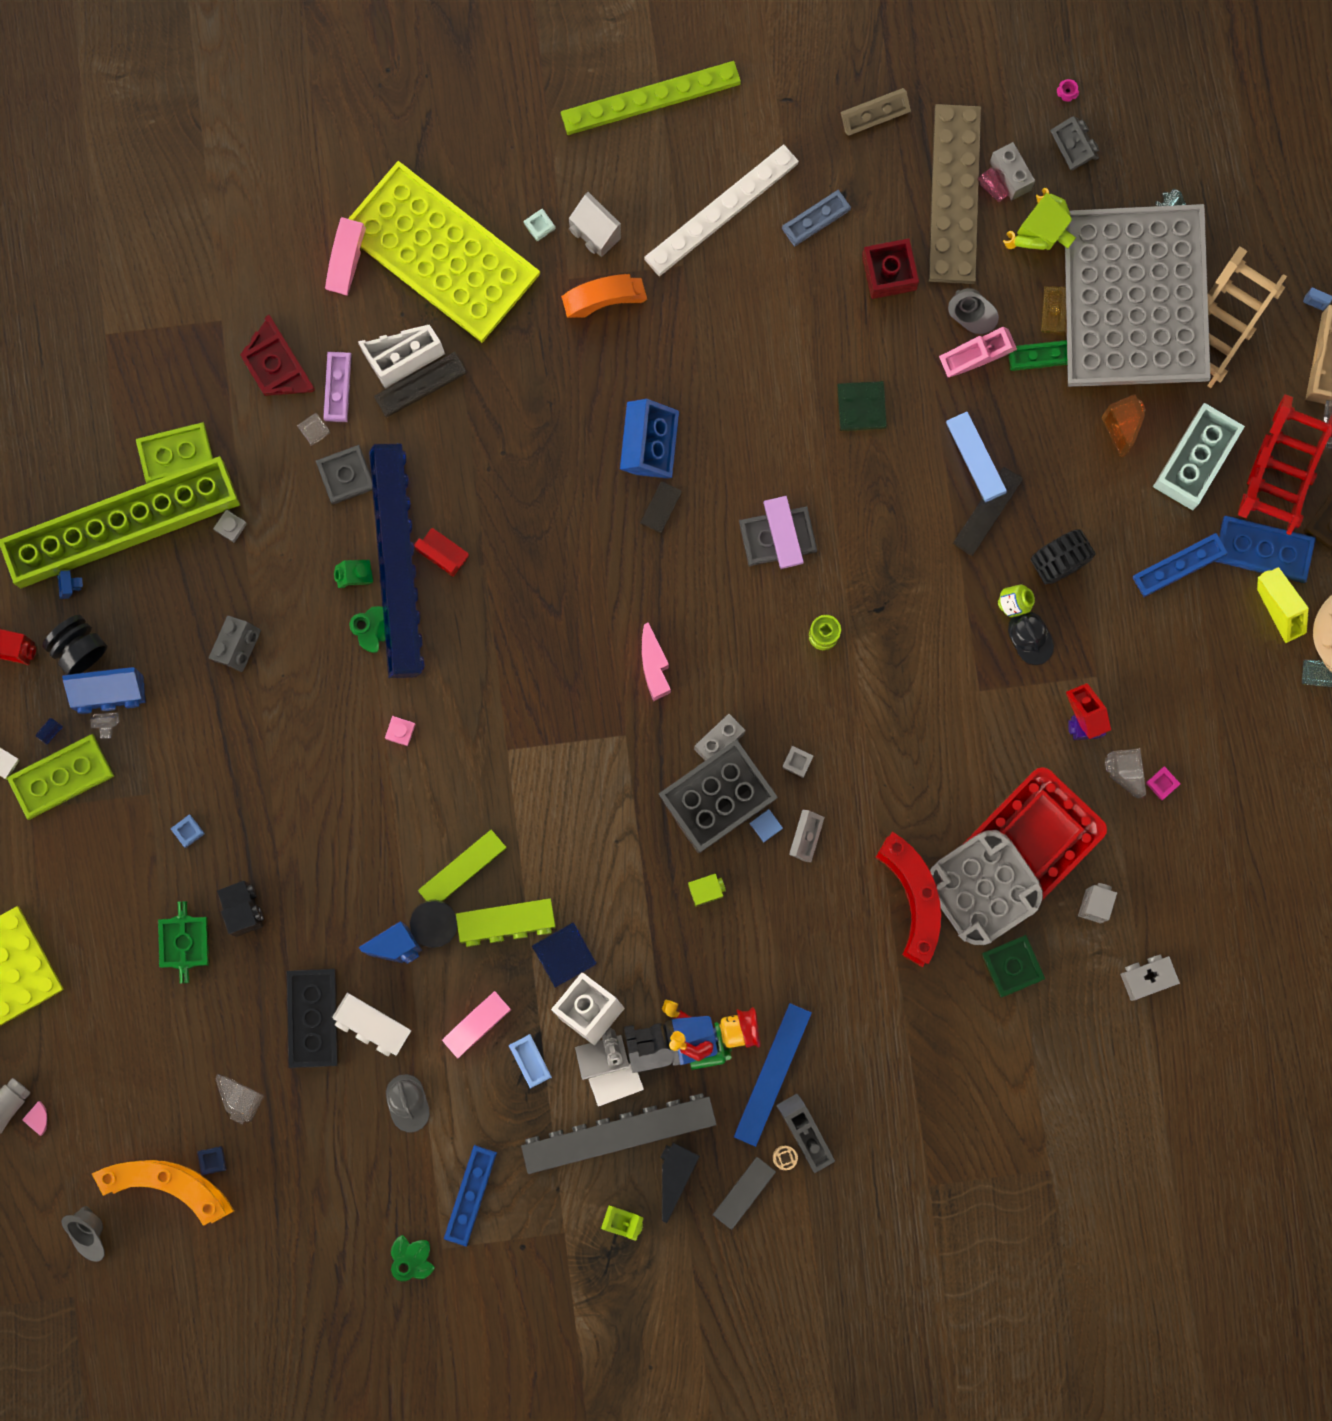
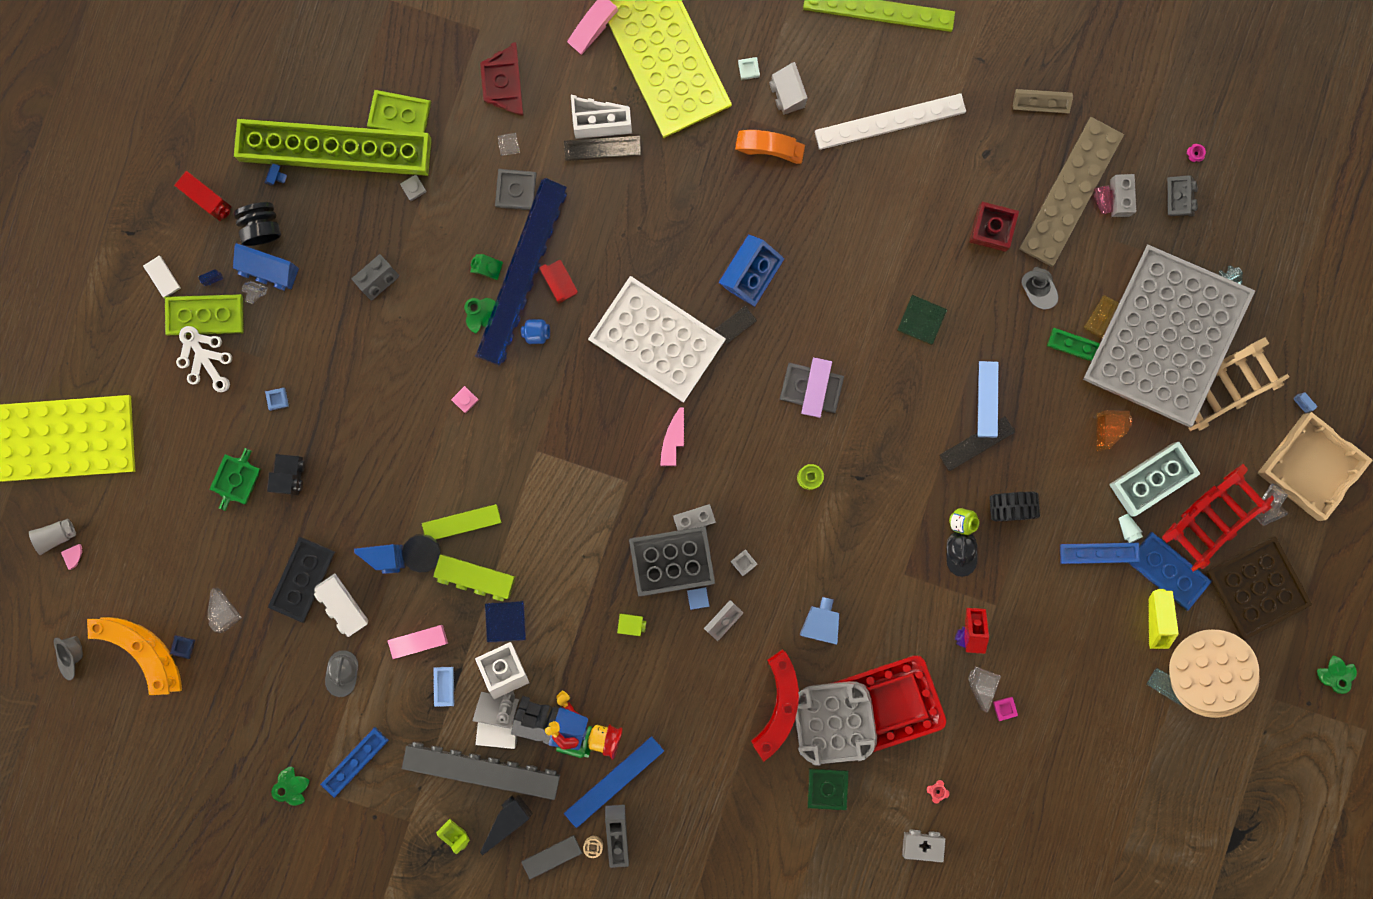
camera: 25 degrees right, 5 degrees up
lavender tile [324,352,352,422] -> none
sand blue tile [782,189,851,247] -> none
bright pink slope [939,327,1017,378] -> none
lime torso [1003,188,1076,250] -> none
light grey brick [1078,883,1117,924] -> none
none -> white plant [176,326,232,392]
none -> blue head [521,319,550,344]
none -> white plate [588,276,726,403]
none -> medium blue torso [800,597,839,644]
none -> coral plate [927,780,950,803]
none -> light aqua cone [1118,514,1143,543]

